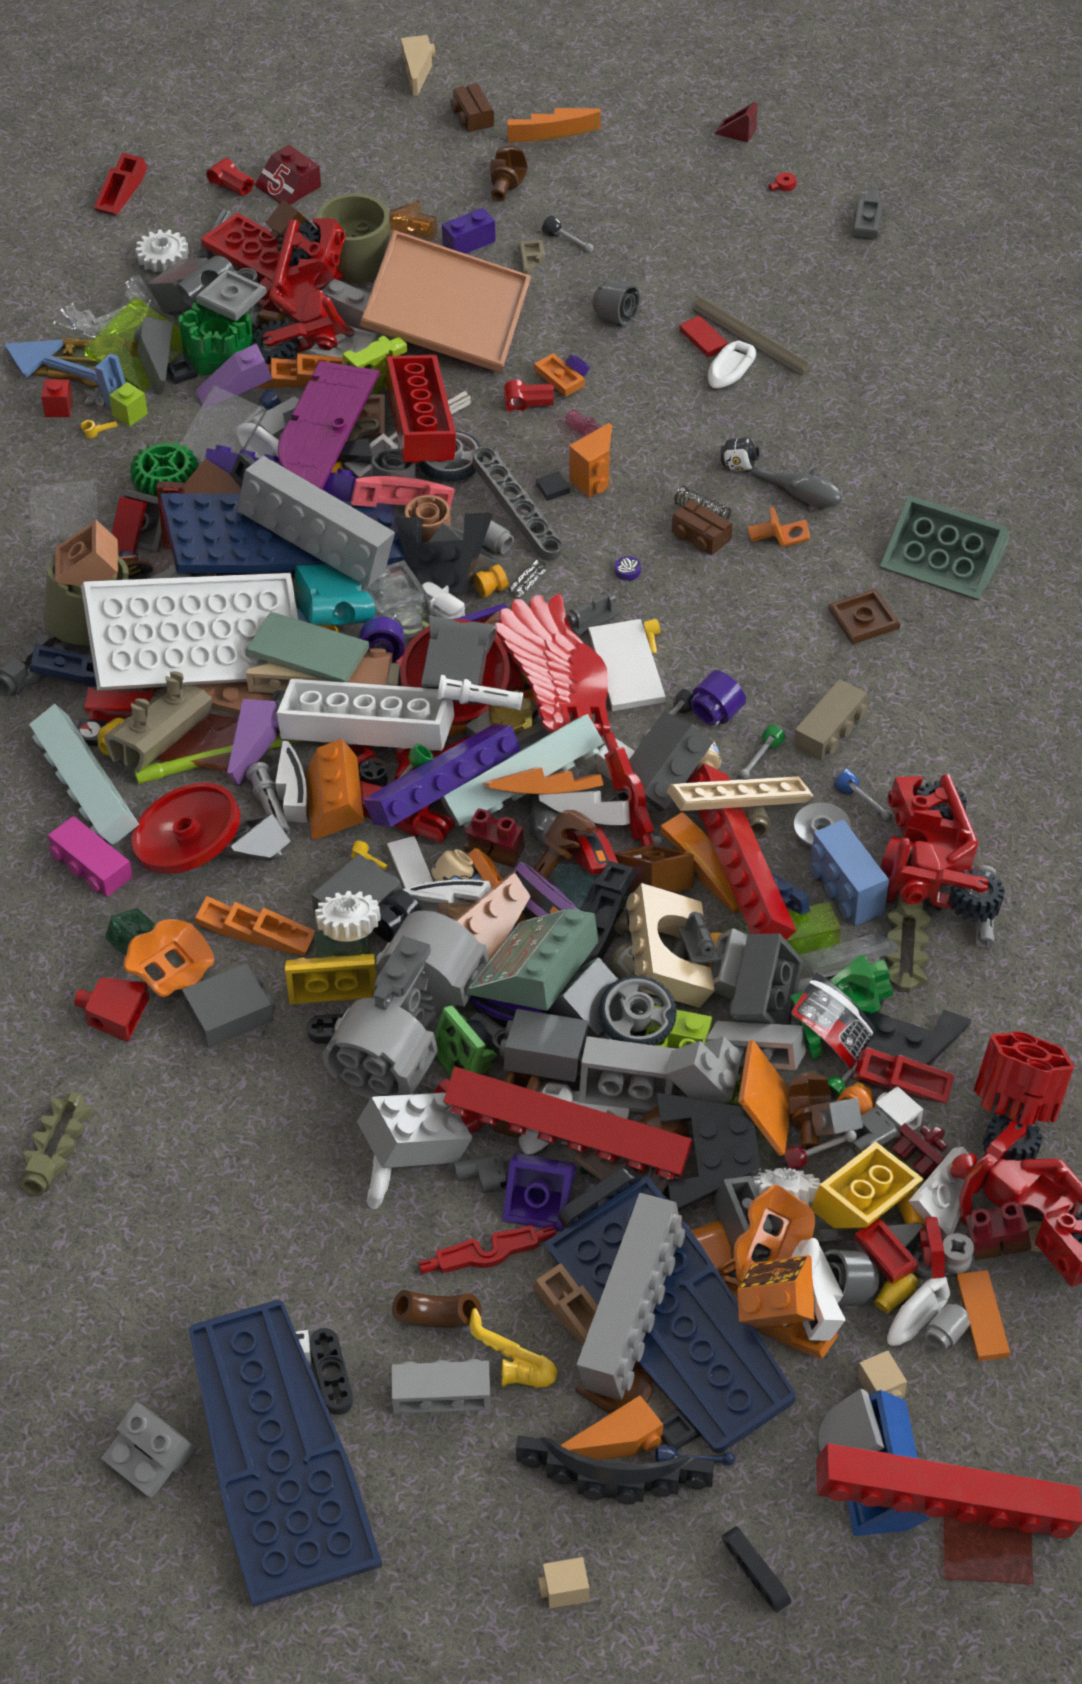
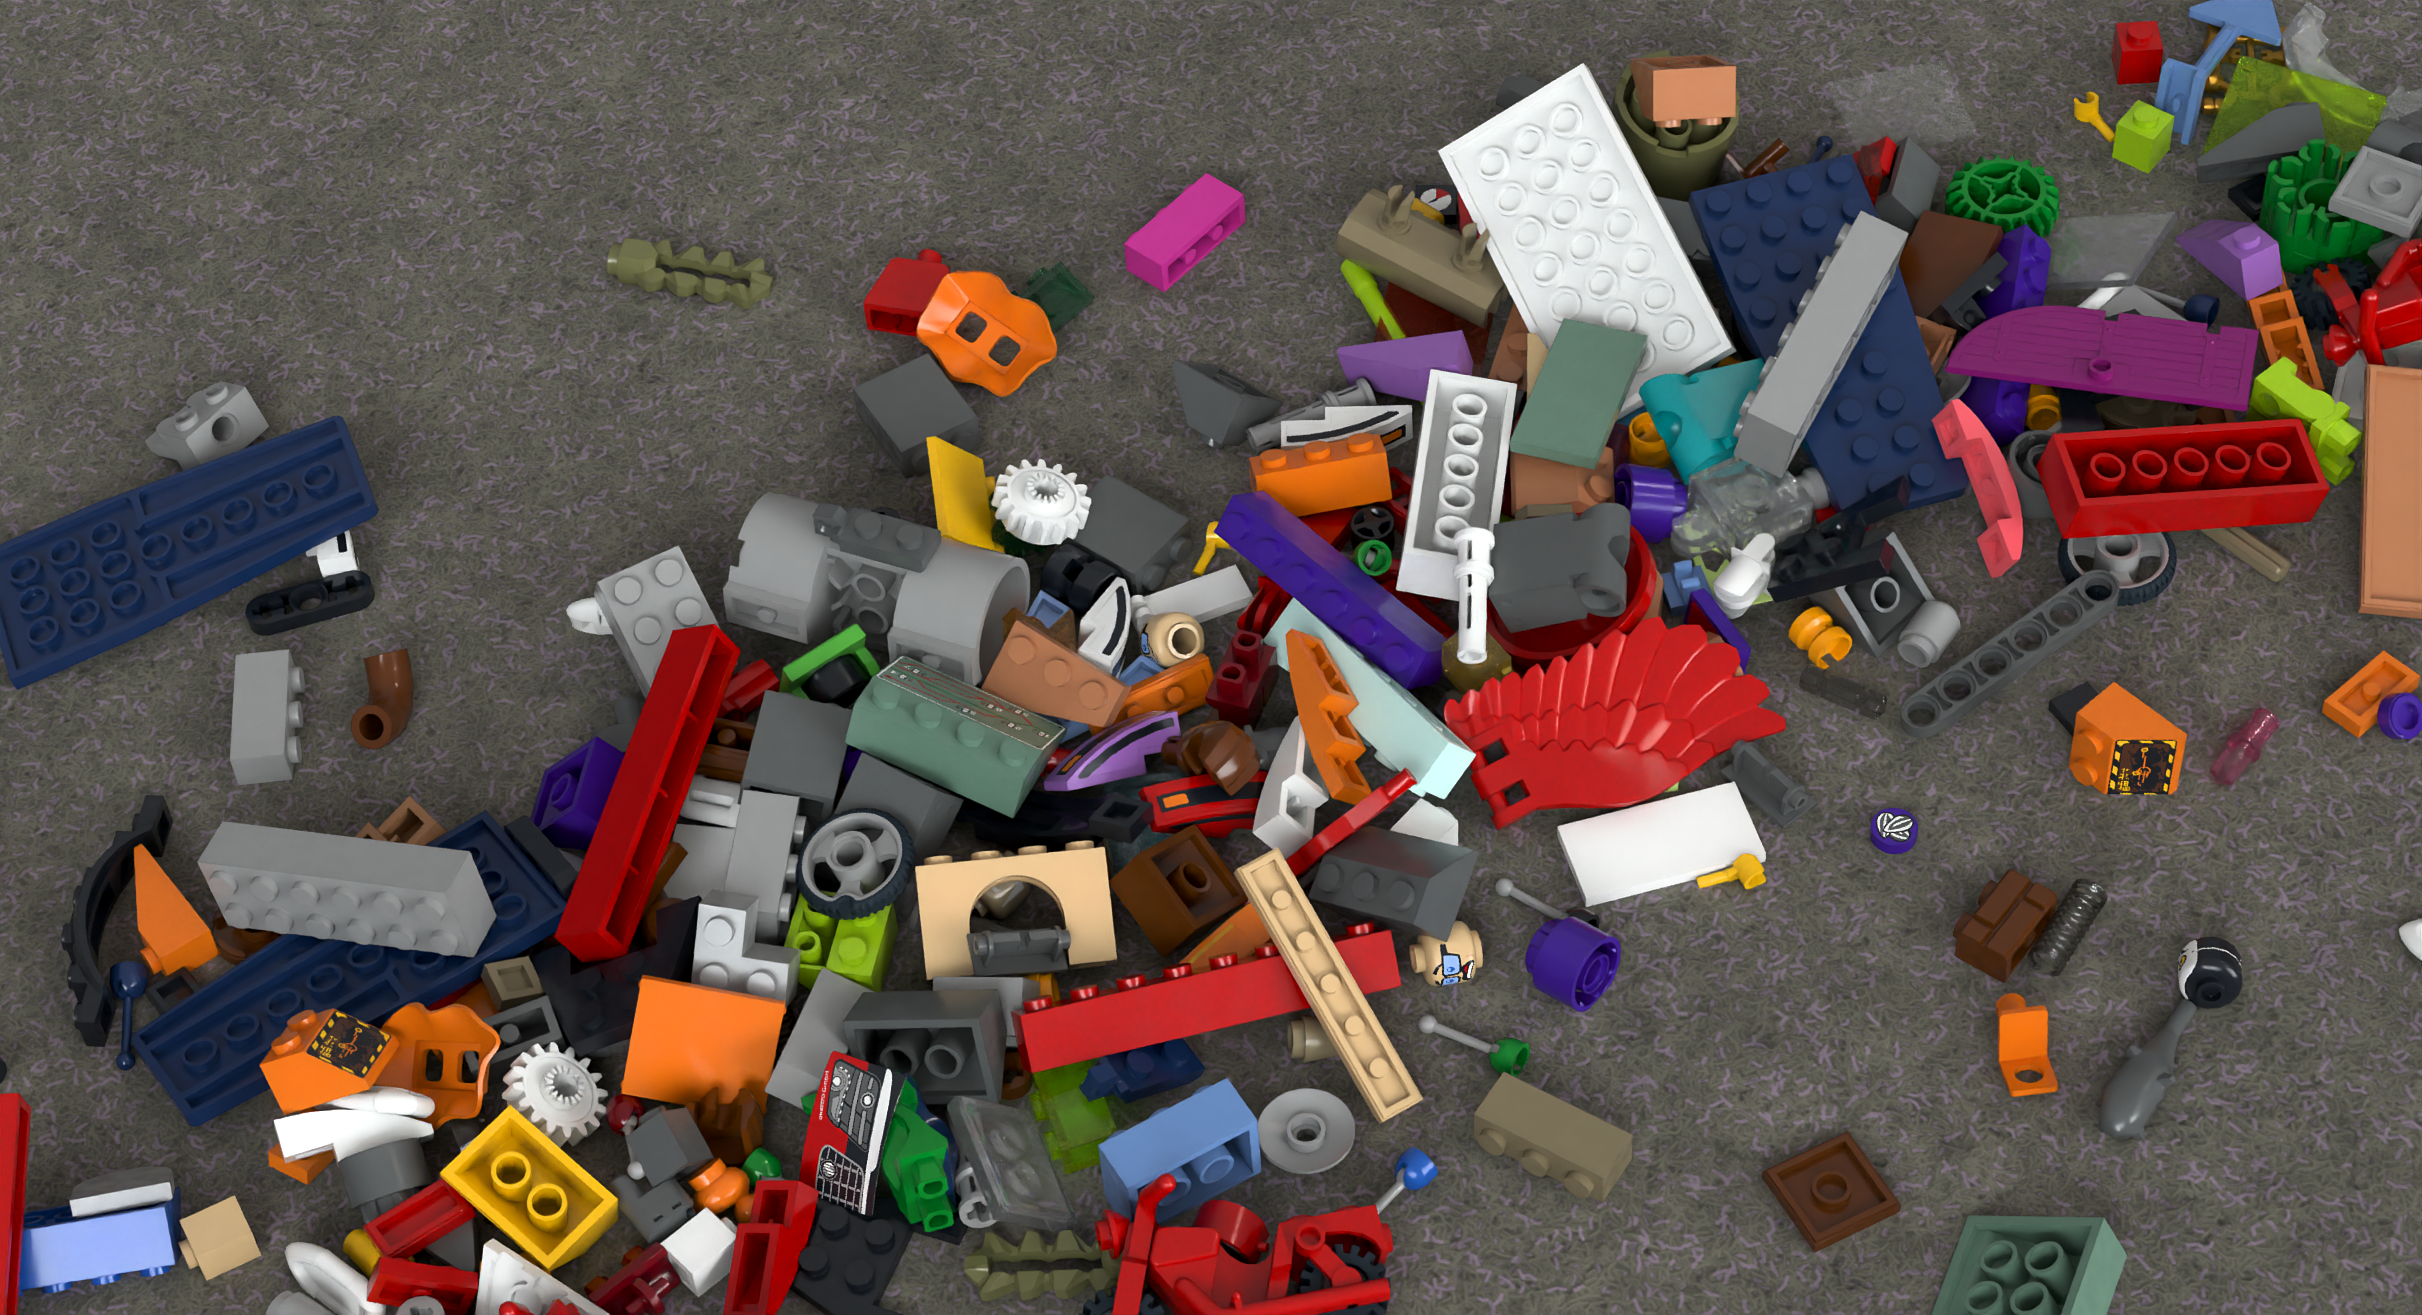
camera: 90 degrees right, 0 degrees up
light aqua brick [29,704,139,844] -> none
red dish [131,782,241,874] -> none
orange slope [194,896,316,956] -> none
nougat piece [405,495,451,542] -> none
red piece [418,1225,556,1275] -> none
yellow piece [470,1308,558,1388] -> none
red piece [504,380,554,412] -> none
none -> dark tan tile [481,956,546,1013]

